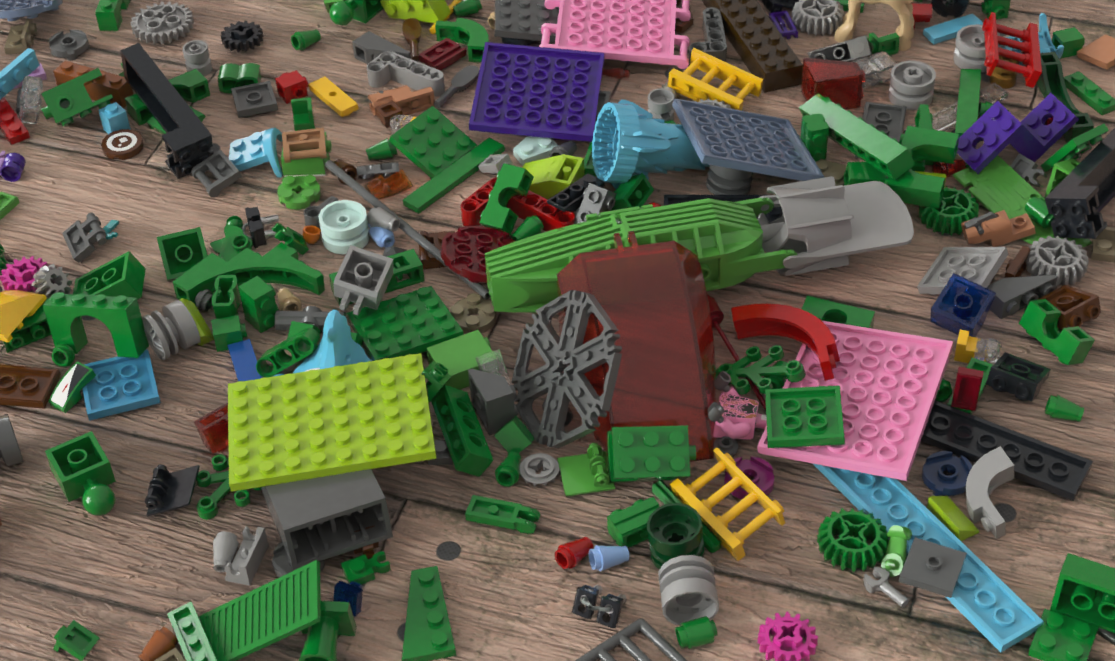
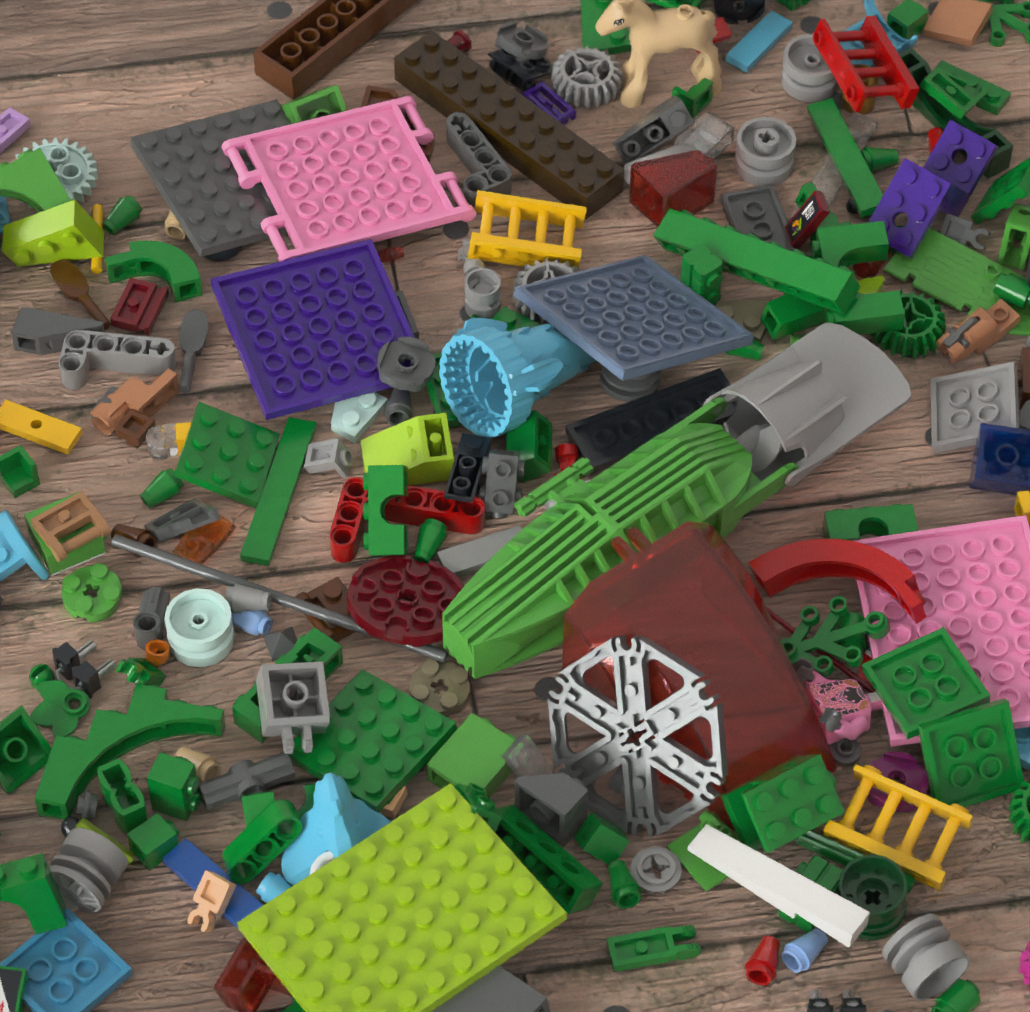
camera: 30 degrees left, 10 degrees up
none -> light nougat plate [188,871,236,932]
none -> dark grey plate [377,336,436,392]
none -> white slope [688,824,870,948]
none -> tile [785,190,830,249]
none -> green plate [918,698,1024,807]
none -> green wing [919,67,990,120]

